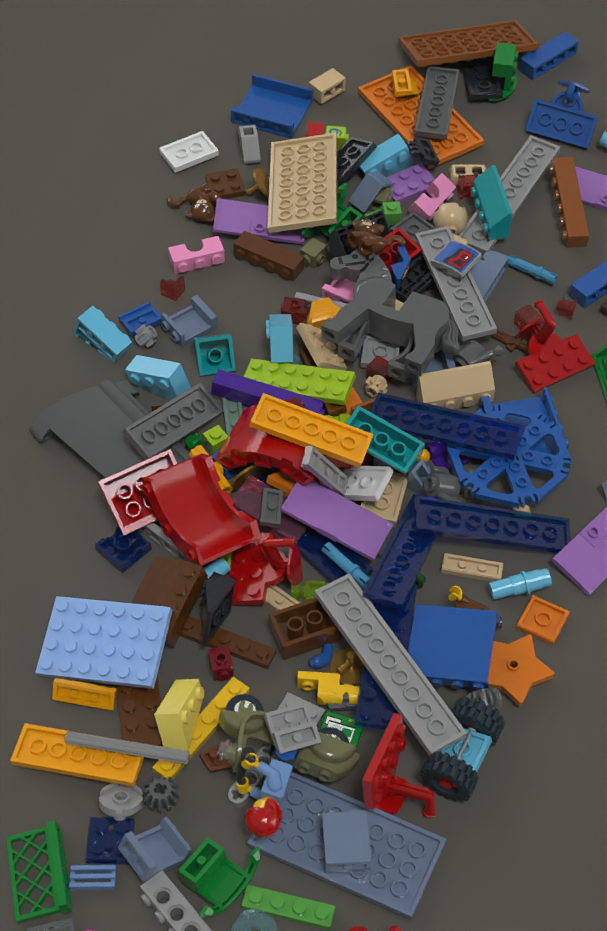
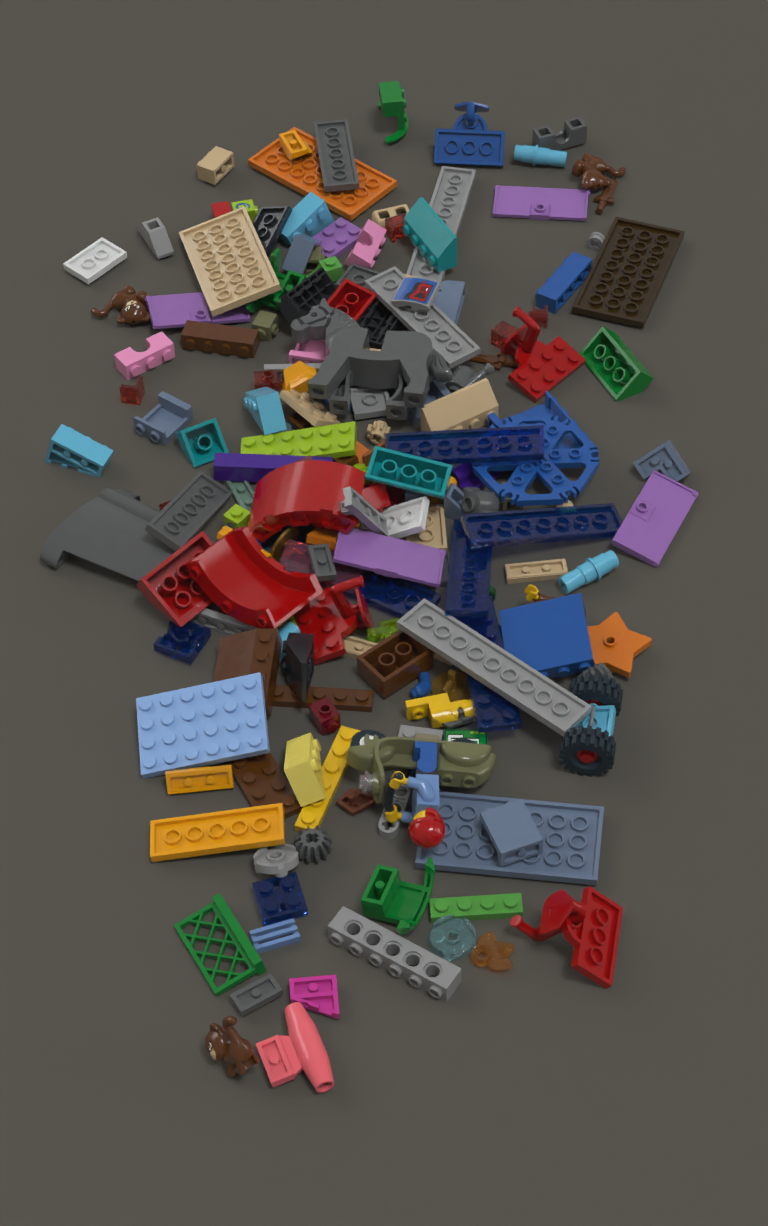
camera: 15 degrees left, 5 degrees down
light grey axle [65,731,190,764] -> none
blue plate [118,302,162,337] -> none
sand blue panel [118,817,191,882] -> none
medium azure wedge [125,355,191,401] -> none
light grey gear [135,324,157,348] -> none
green plate [185,433,203,453] -> none
reddish brown plate [205,168,246,199] -> none
blue panel [231,74,313,139] -> none
pearl gold shield [247,168,270,198] -> none
light orange plate [249,393,373,468] -> none
light grey slope [264,702,321,755] -> none
dark azure pin [322,542,372,589] -> none
reddish brown animal [347,219,406,256] -> none
red plate [362,713,435,818] -> none
clear red panel [366,356,393,384] -> none
blue slope [390,246,411,289] -> none
dark orange plate [398,20,539,68] -> none
black hinge [406,137,440,166] -> none
tan cylinder [433,203,468,235] -> none
black tile [462,56,503,100] -> none
dark azure pin [508,255,558,285] -> none
orange tile [516,595,570,646] -> none
blue brick [519,32,579,80] -> none
dark orange brick [549,157,589,248] -> none

